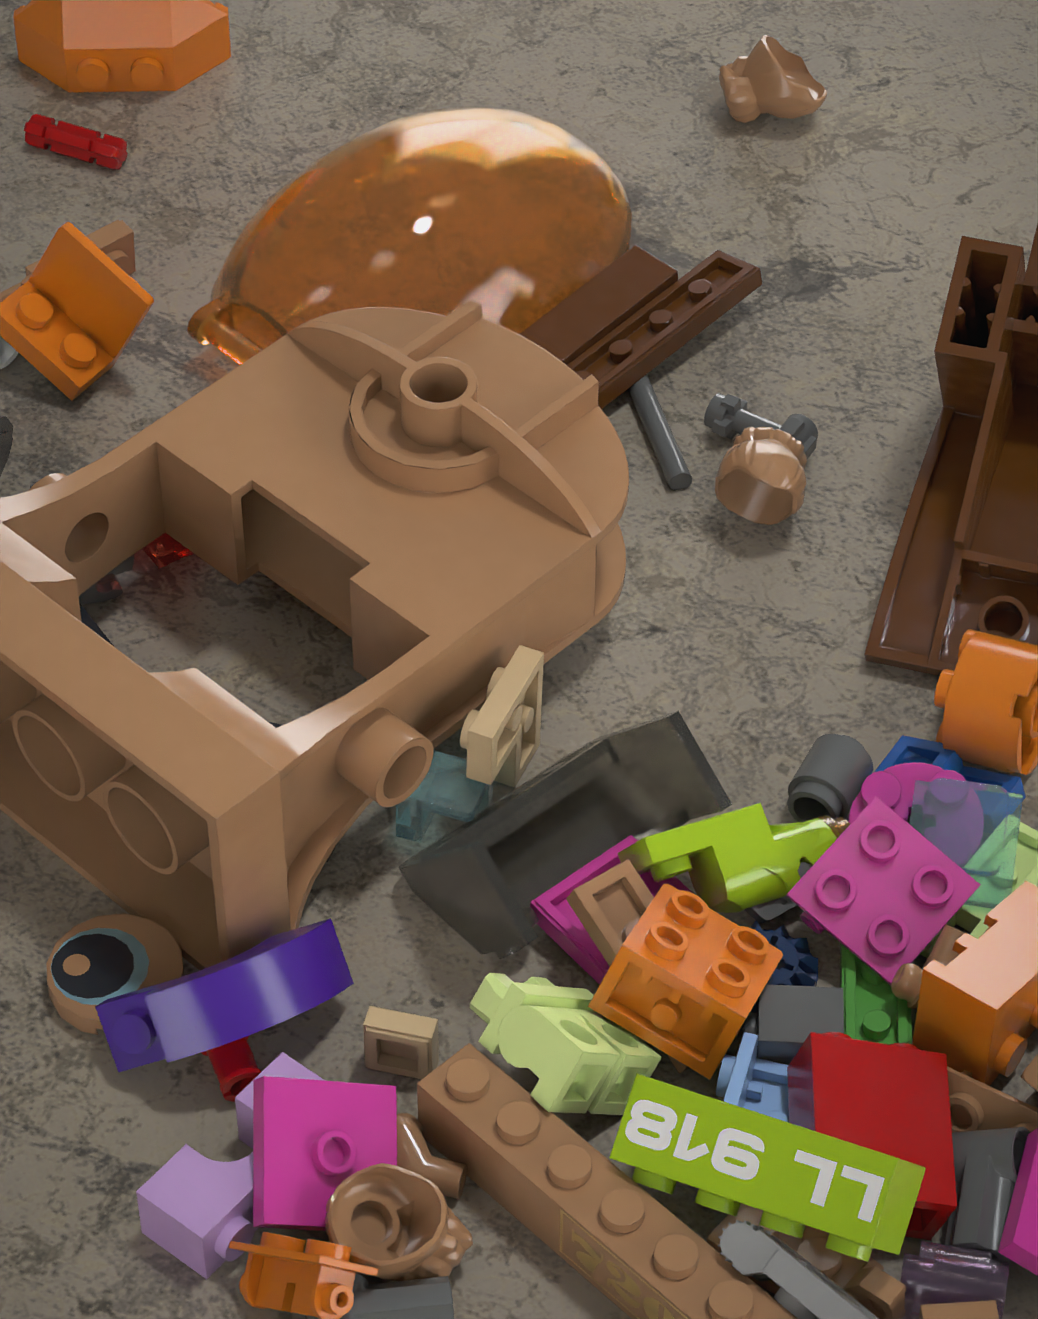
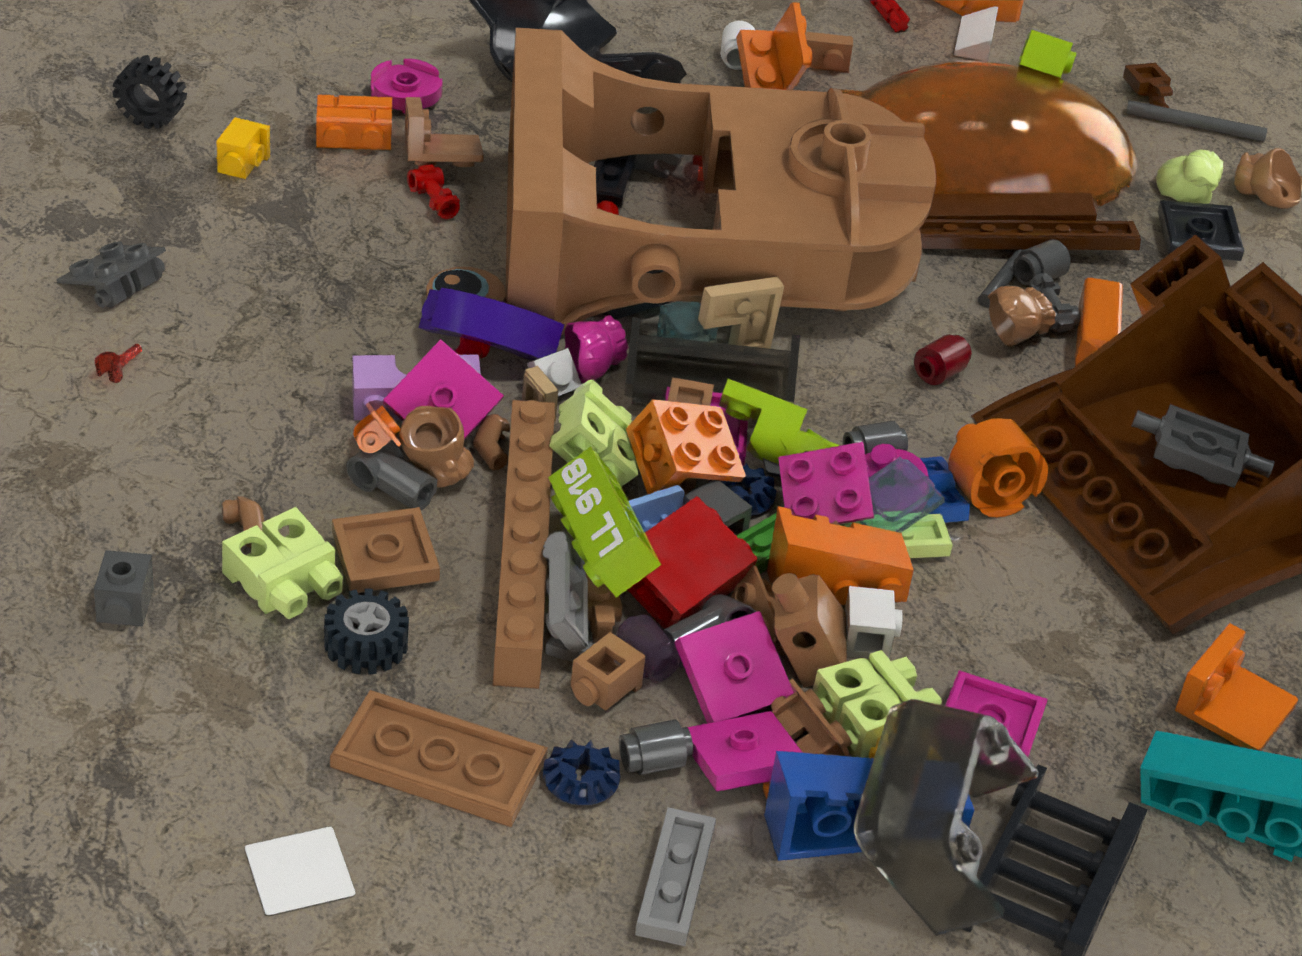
camera: 40 degrees right, 5 degrees down
none -> white plate [527,348,582,396]
none -> dark pink hair [565,315,629,383]
none -> dark red brick [914,334,972,385]
none -> white slope [954,6,998,62]
none -> dark grey brick [1013,239,1070,285]
none -> lime brick [1017,30,1077,79]
none -> orange piece [1075,278,1123,366]
none -> reddish brown plate [1123,62,1173,108]
none -> dark grey bar [1126,100,1267,142]
none -> yellowish green hair [1156,149,1223,204]
none -> black plate [1158,200,1244,261]

